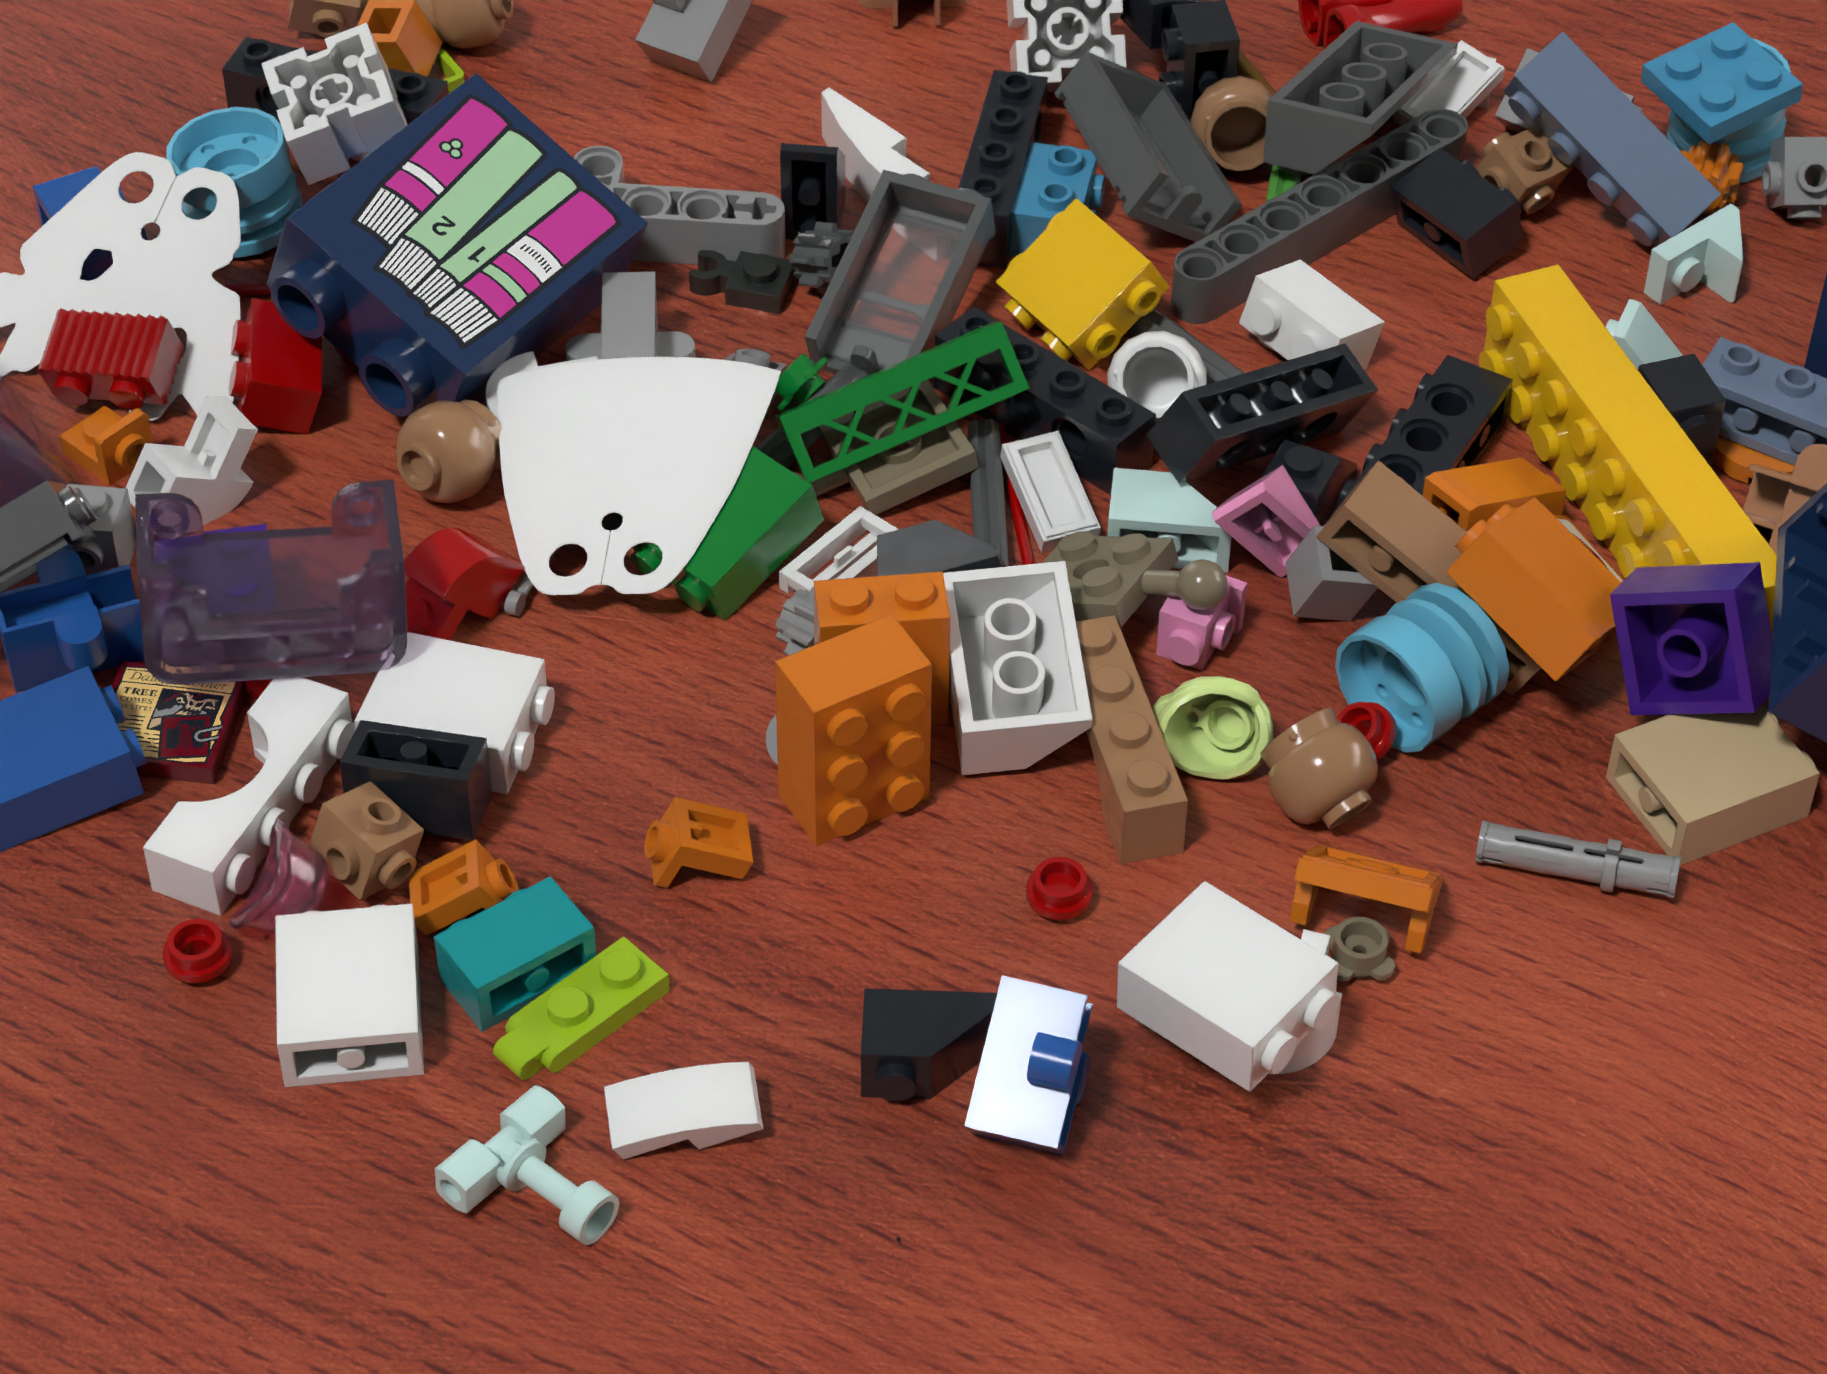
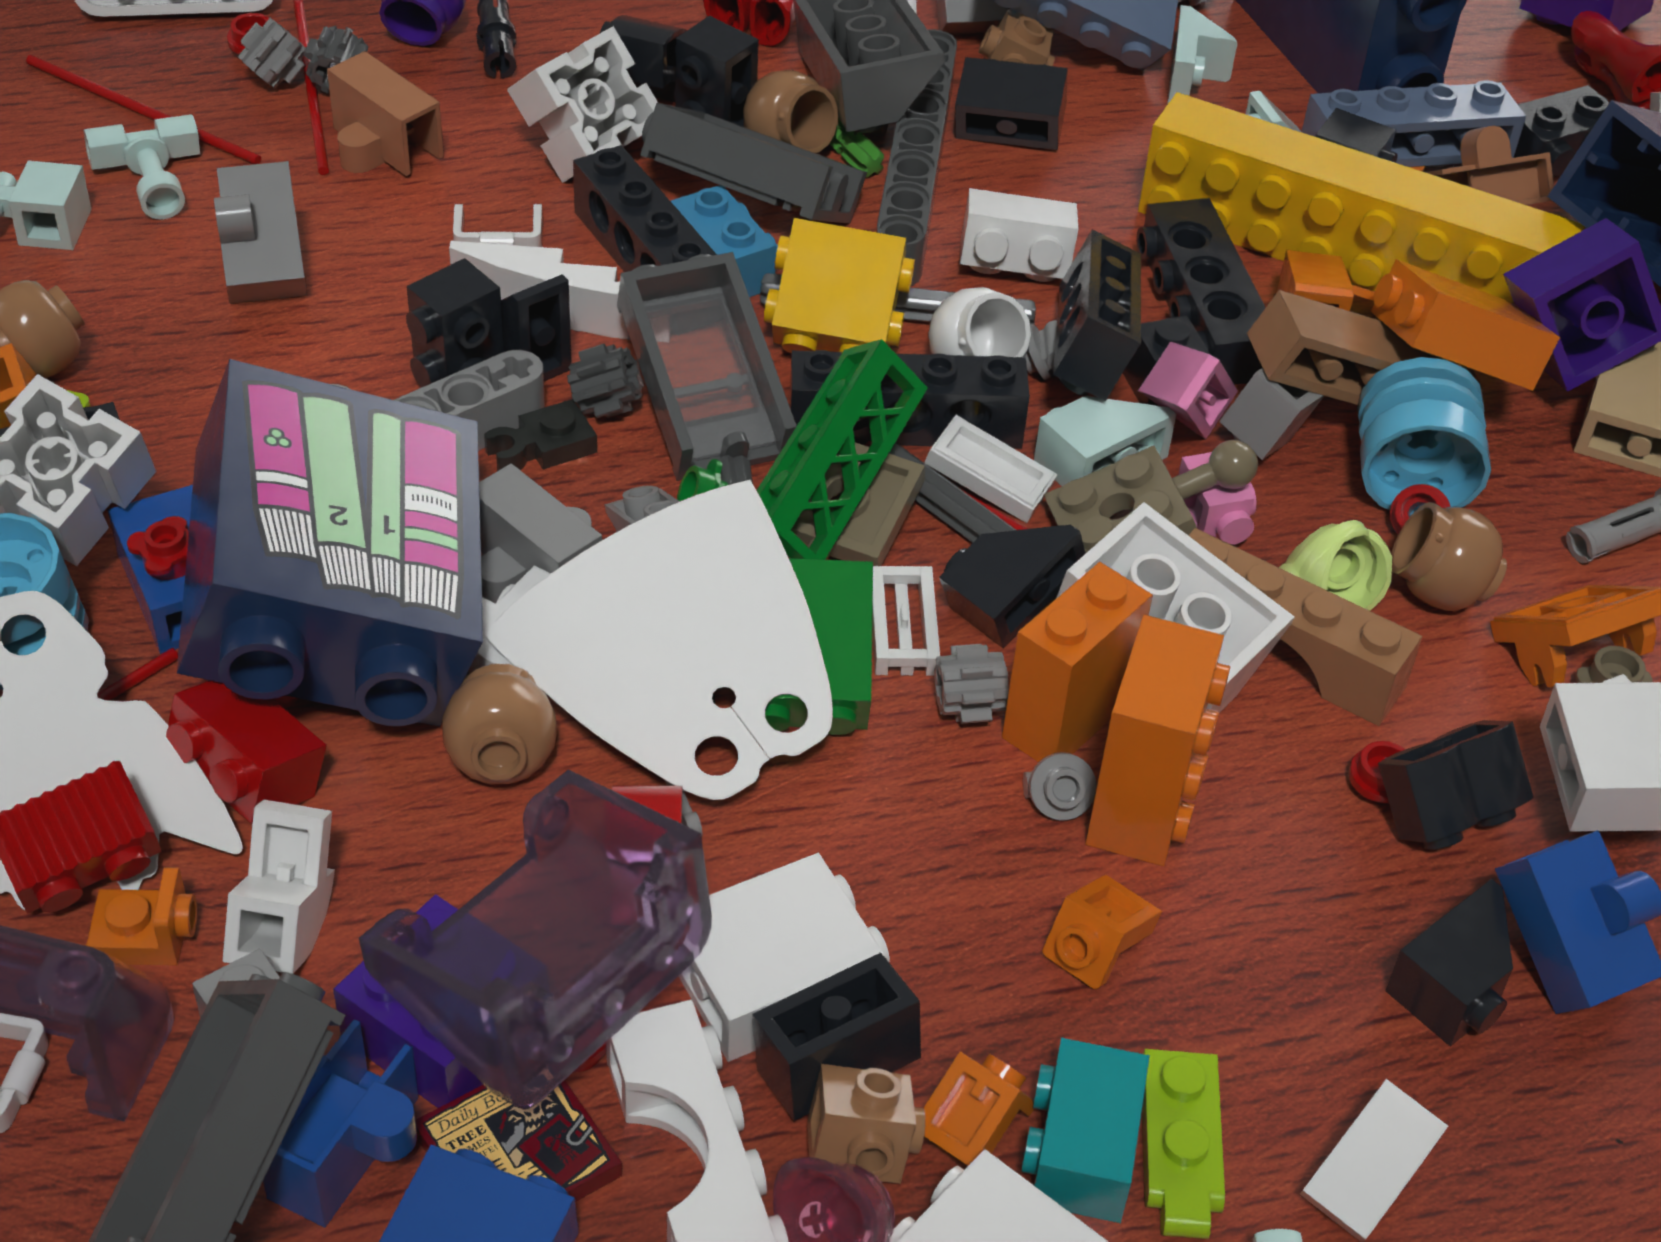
camera: 45 degrees left, 0 degrees up
none -> black brick [406,258,504,387]
none -> white piece [453,204,543,247]
none -> black brick [1378,720,1534,849]

